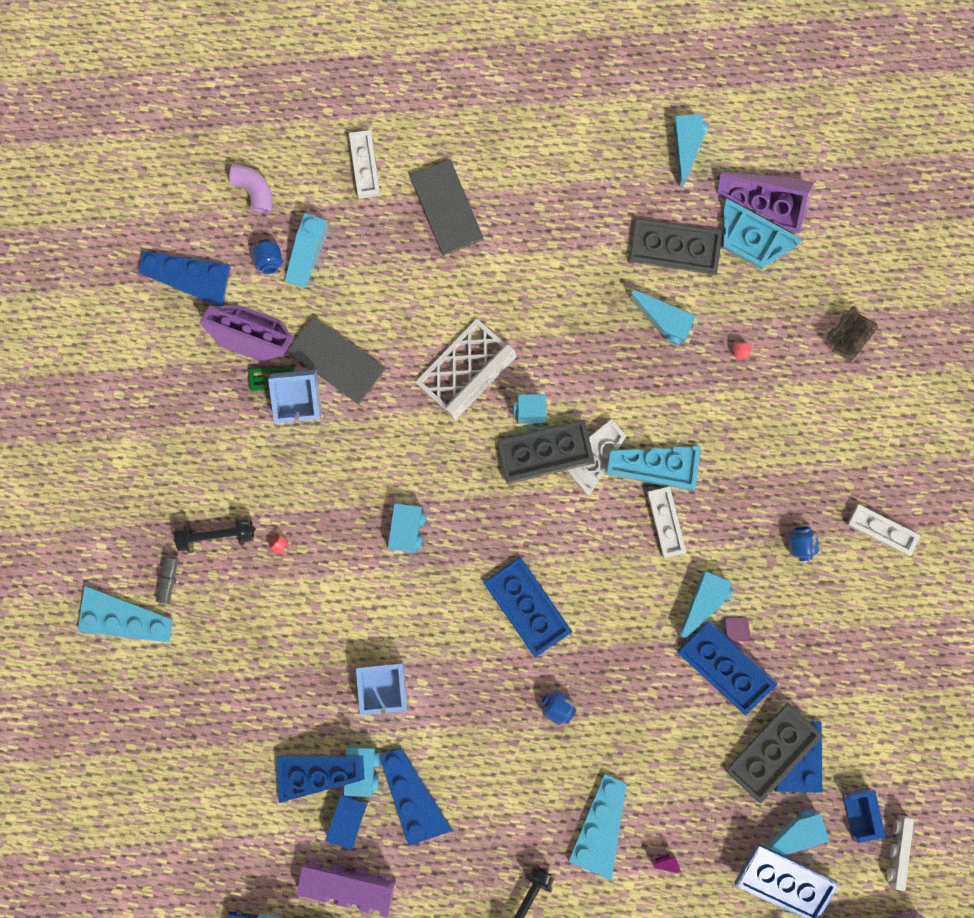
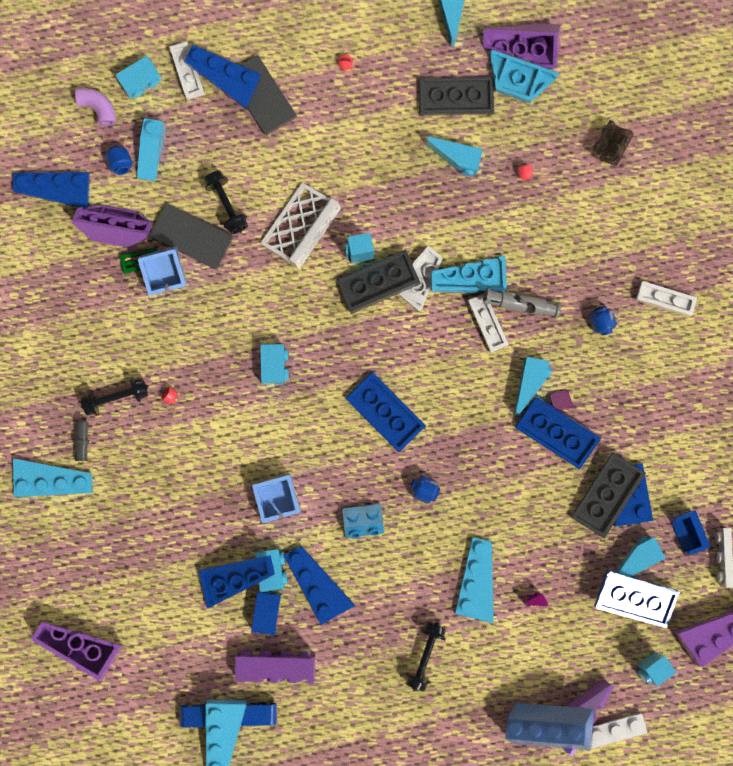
camera: 15 degrees left, 0 degrees up
none -> medium lavender wedge [31,622,123,681]
none -> medium azure brick [116,56,162,99]
none -> blue wing [185,45,261,109]
none -> black piece [204,170,248,235]
none -> coral hinge [338,54,353,70]
none -> dark azure bracket [342,504,384,538]
none -> light grey piece [483,288,561,319]

